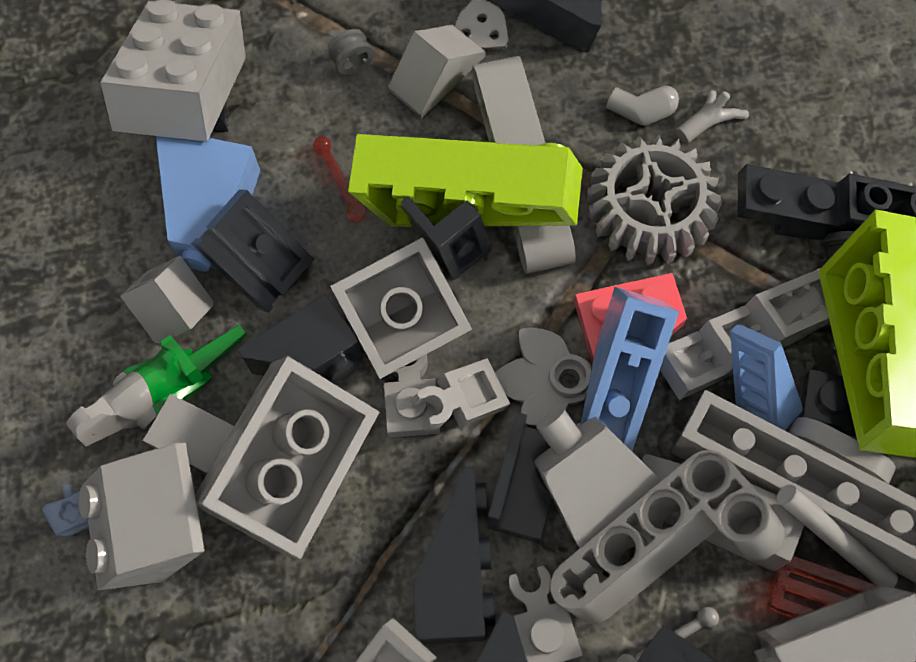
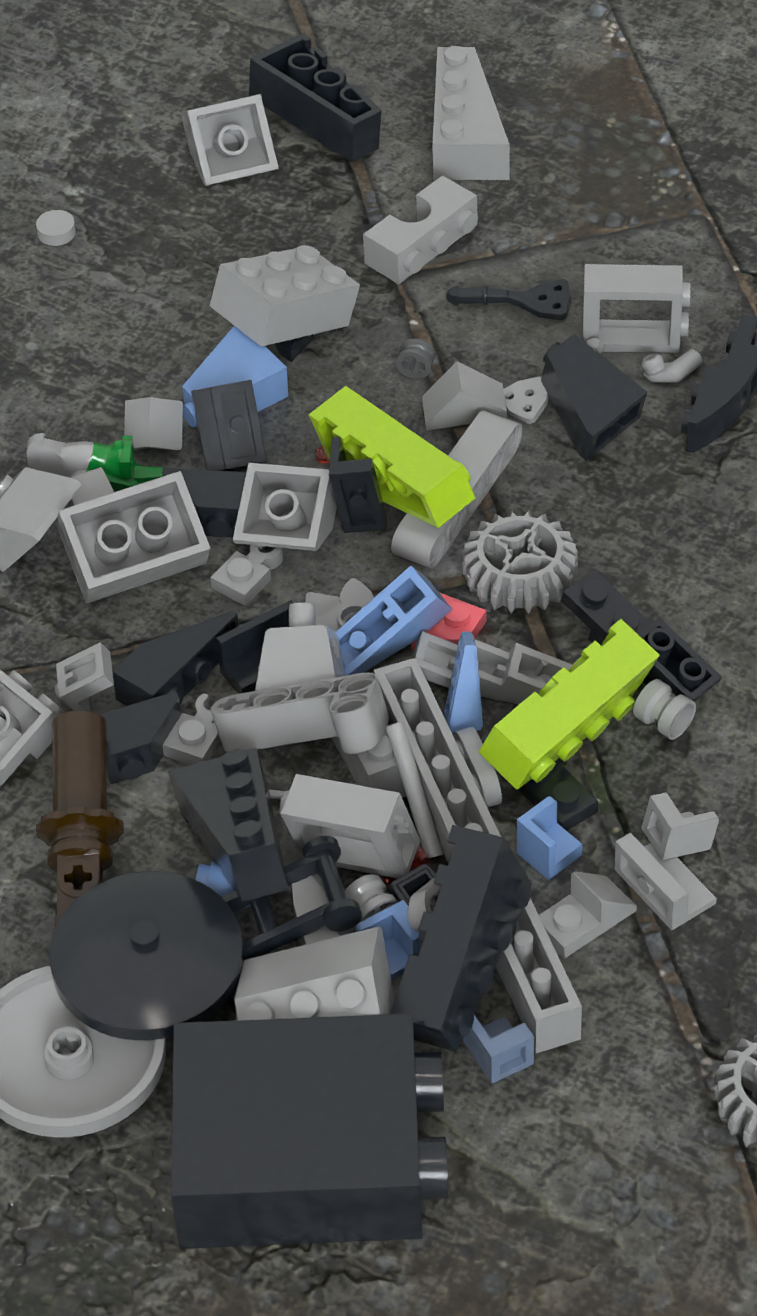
camera: 40 degrees right, 20 degrees down
light grey plate [410,358,510,431] -> none
light grey arm [606,86,679,126] -> none
light grey bar [676,90,749,144] -> none

